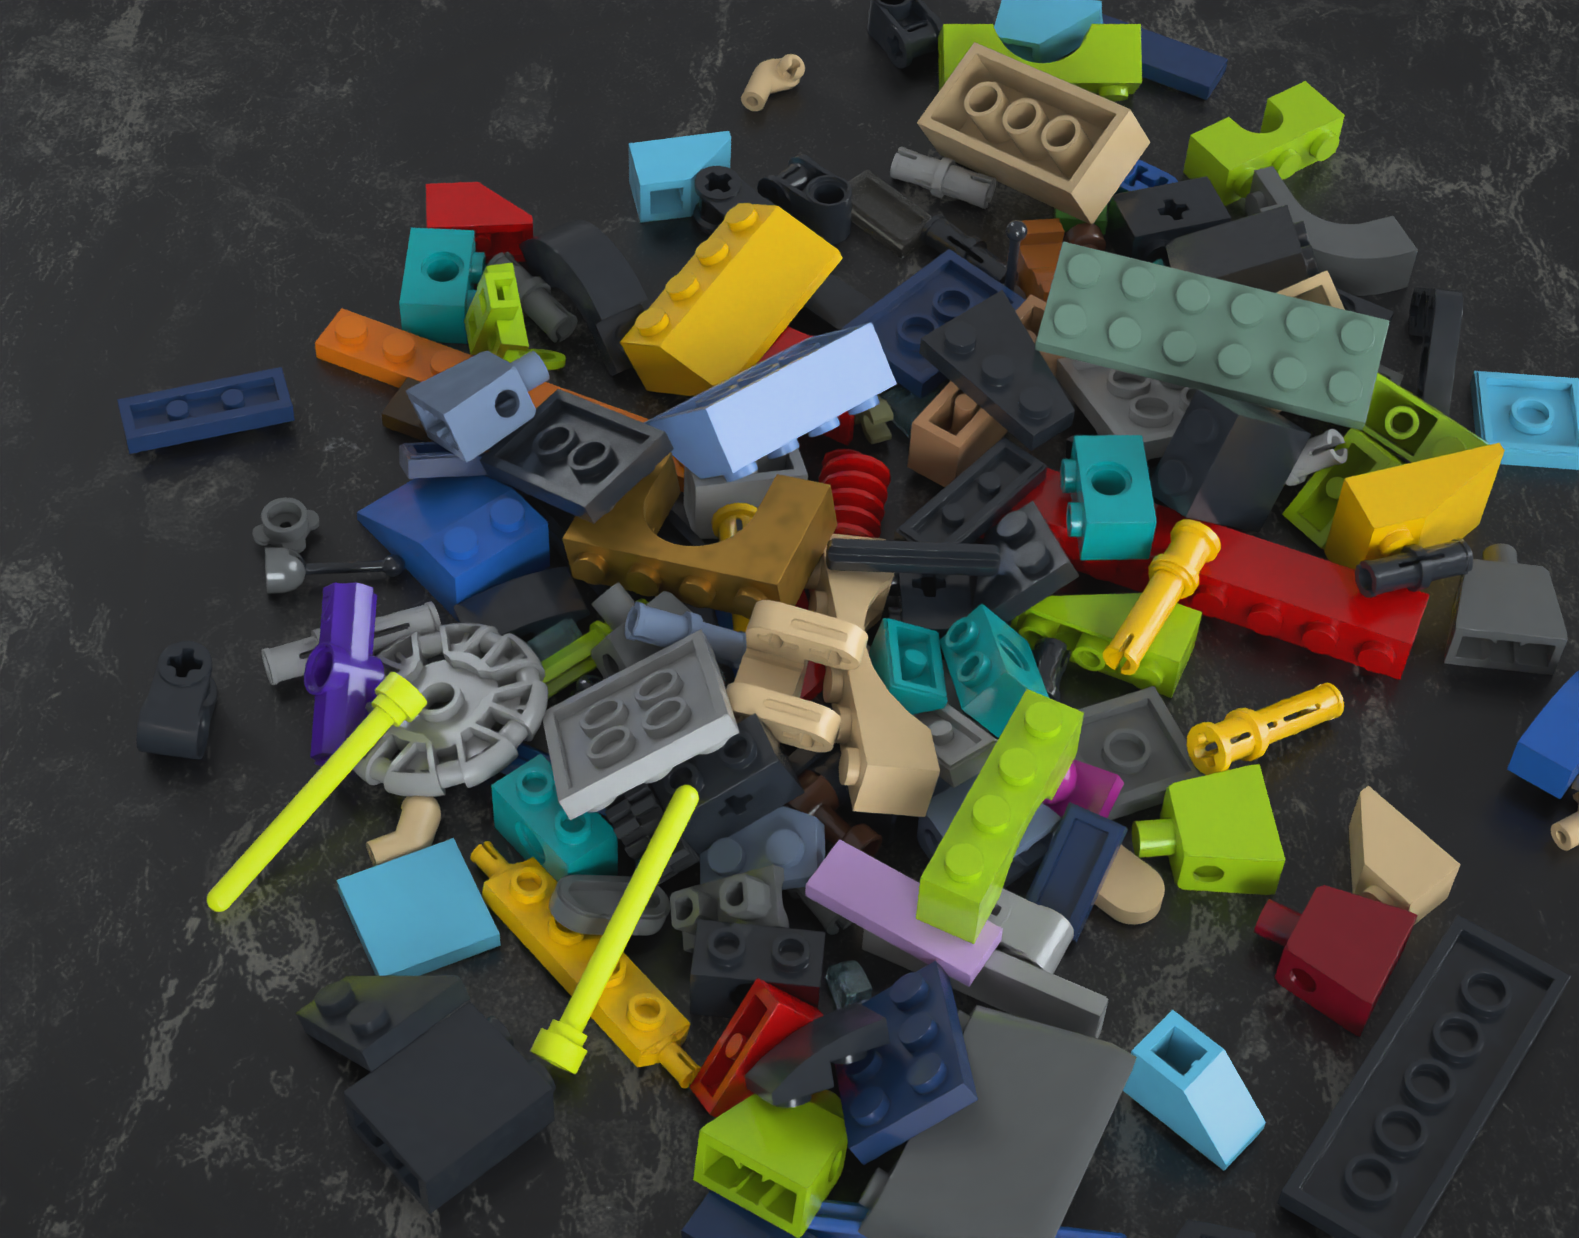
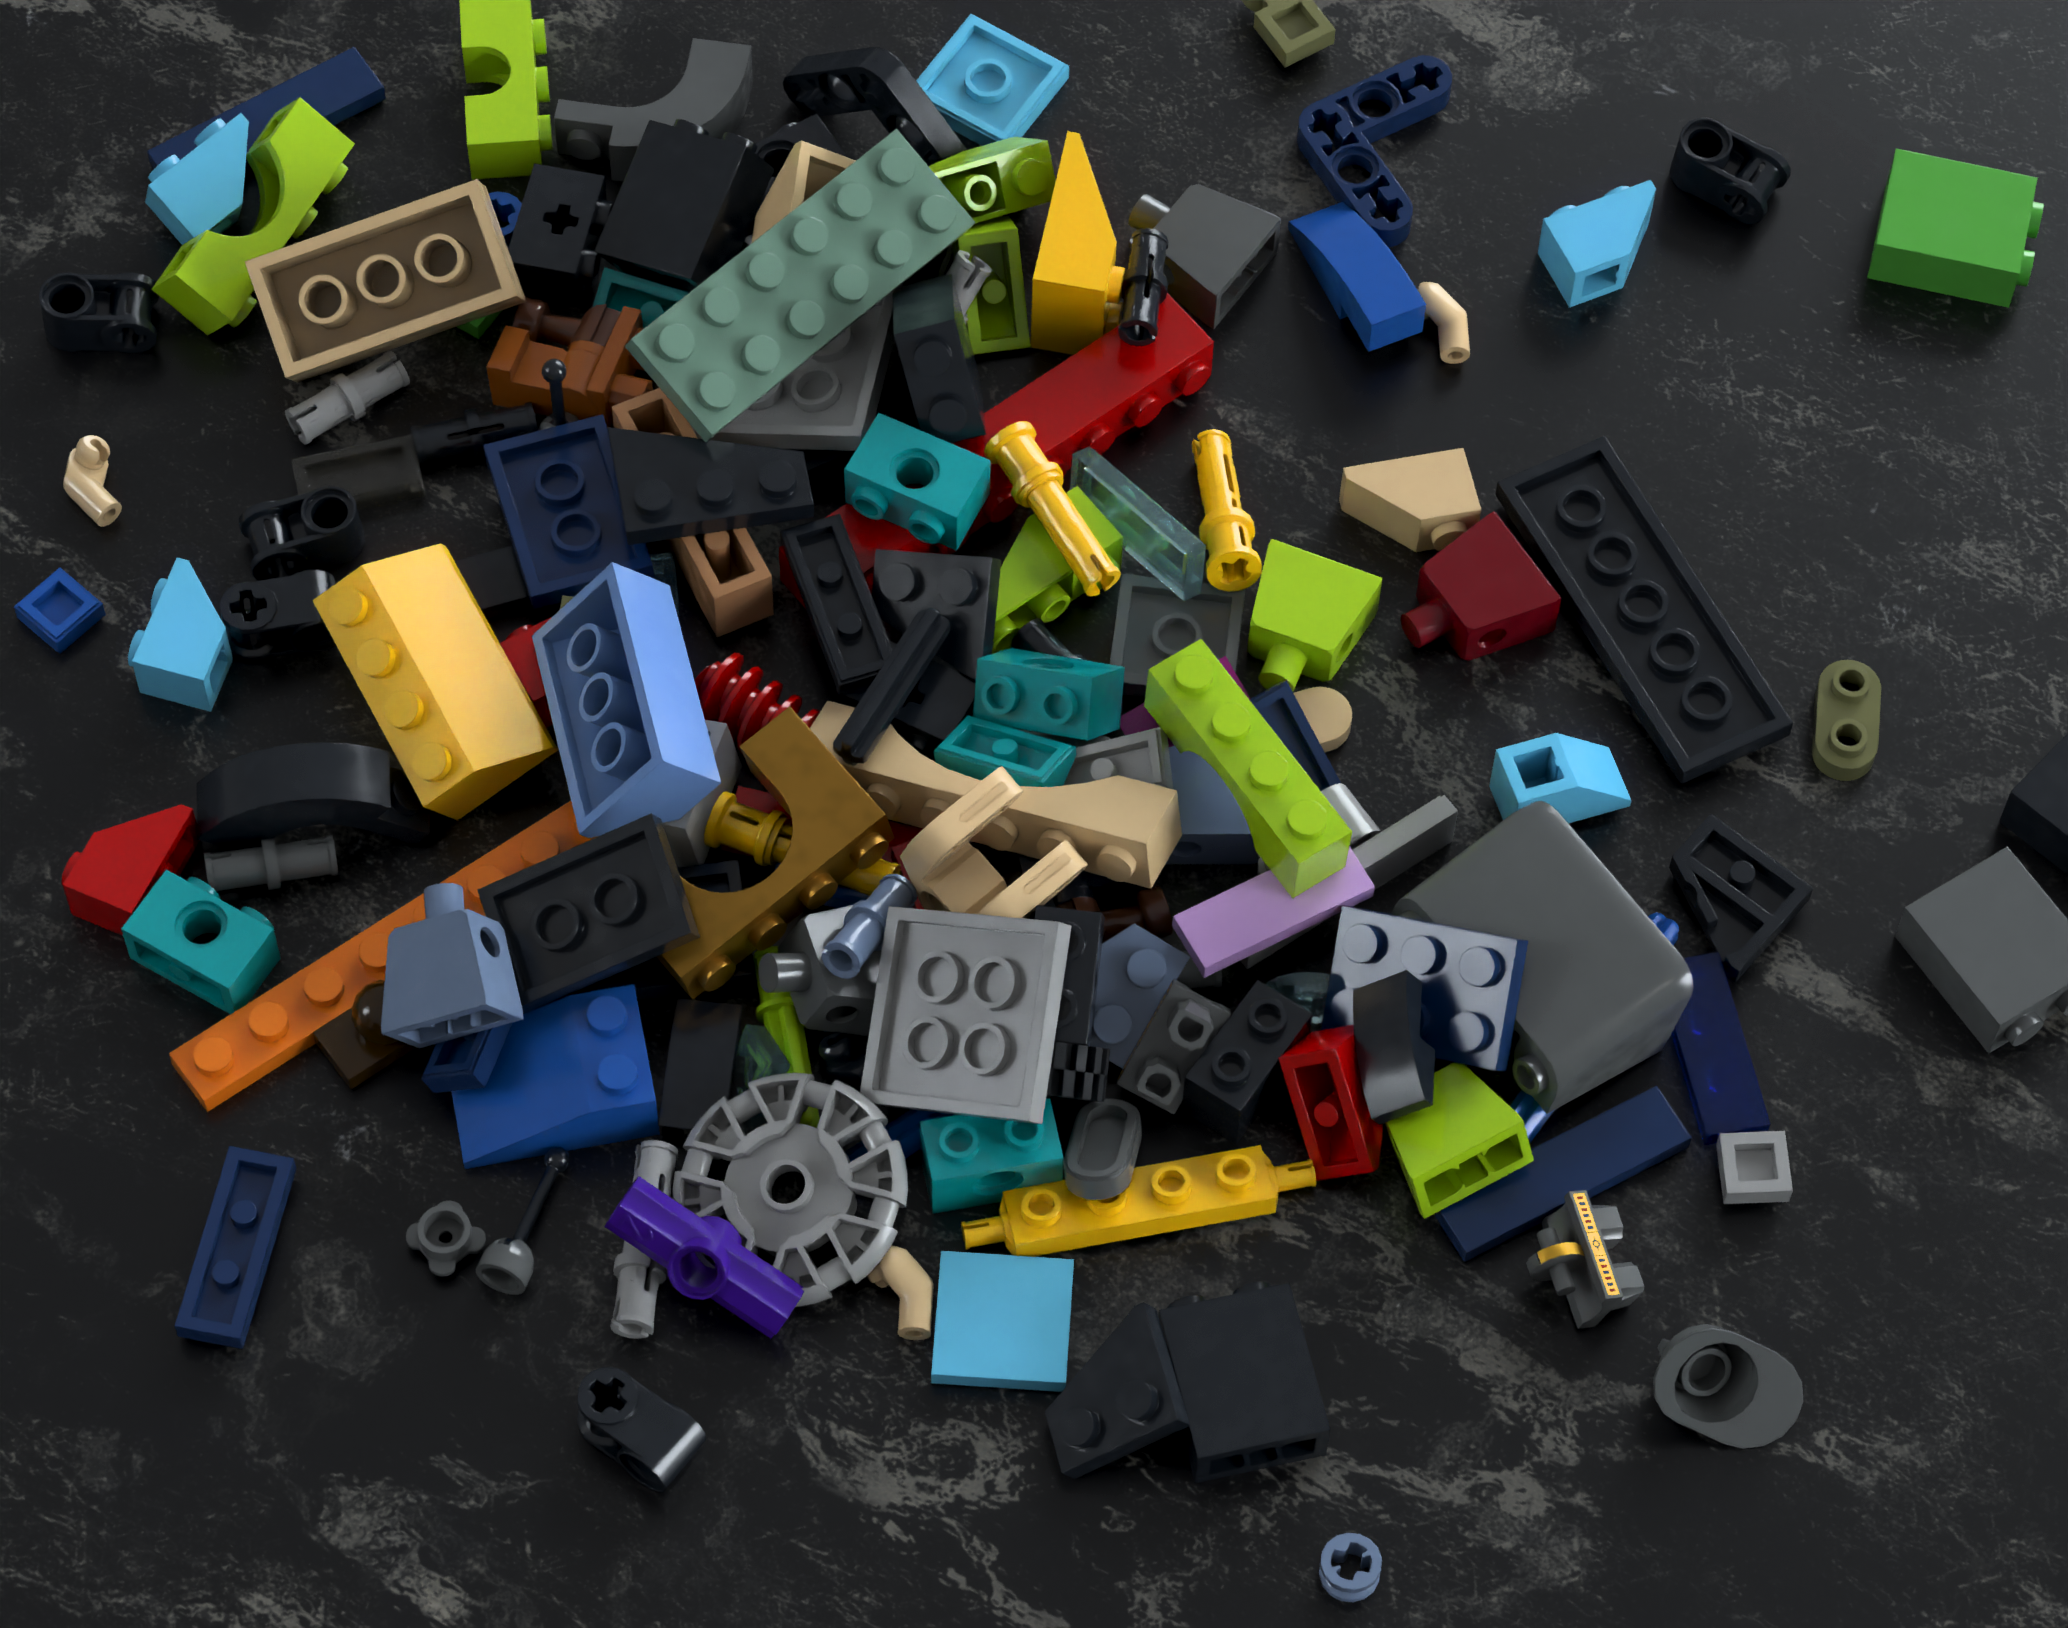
camera: 60 degrees left, 10 degrees up
neon yellow piece [207,671,428,912] -> none
lime piece [464,262,566,370] -> none
neon yellow piece [529,785,699,1075] -> none
none -> blue tile [14,567,106,654]
none -> clear light blue tile [1070,446,1206,601]

